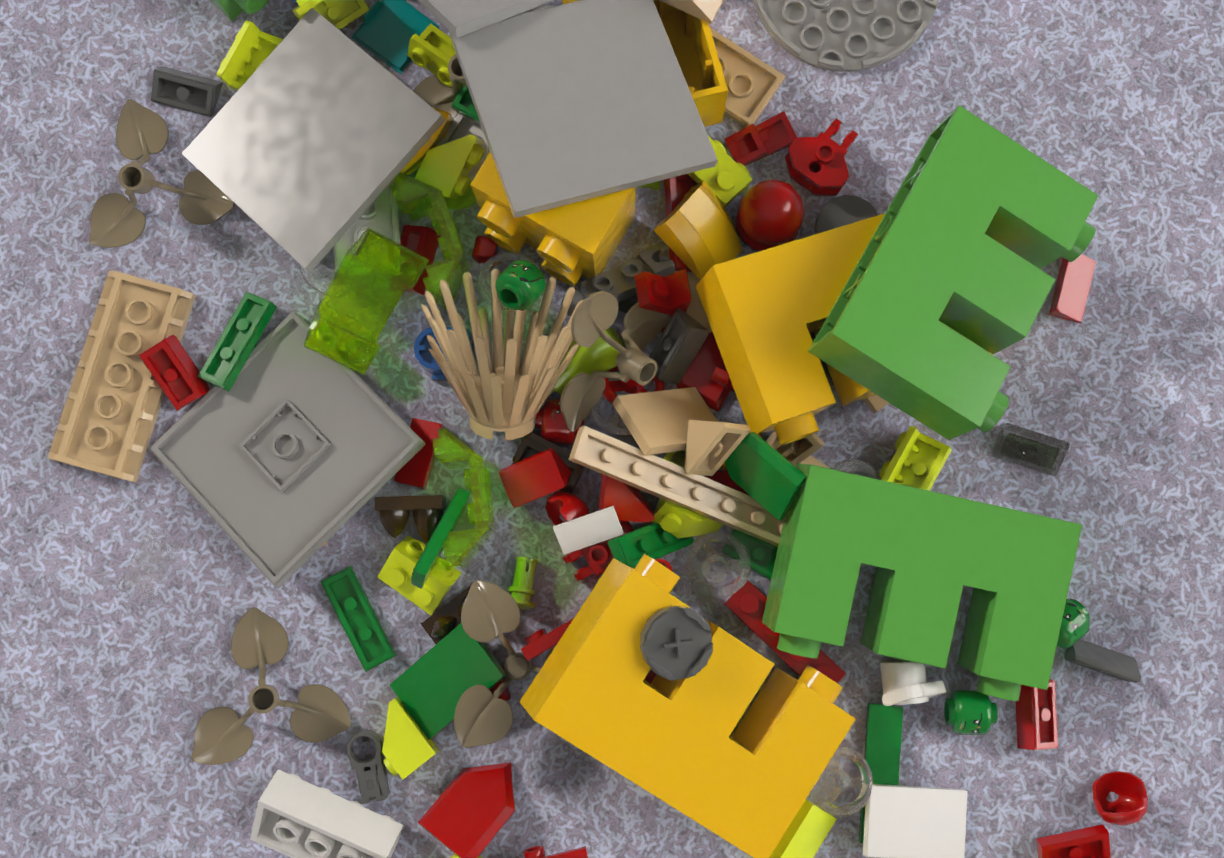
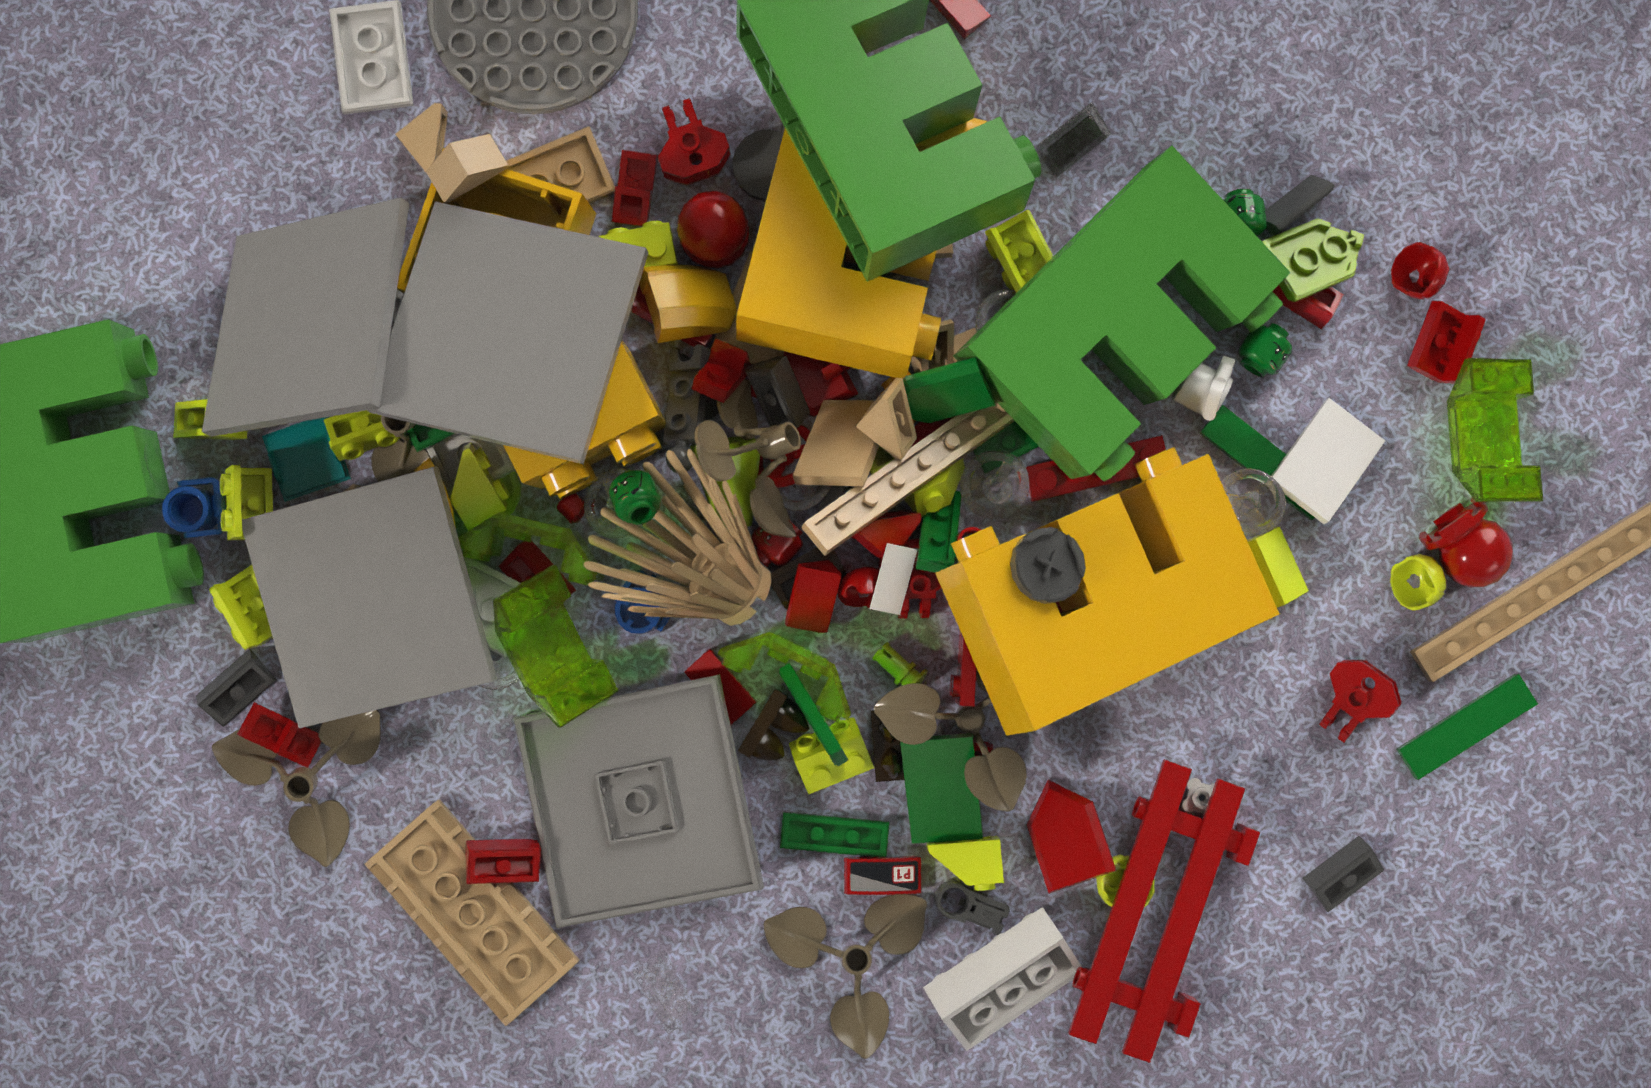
camera: 60 degrees left, 5 degrees up
green tile [198,291,277,392] -> none
none -> red slope [237,702,322,768]
none -> slope [844,856,921,895]
none -> lime tile [1262,218,1365,302]

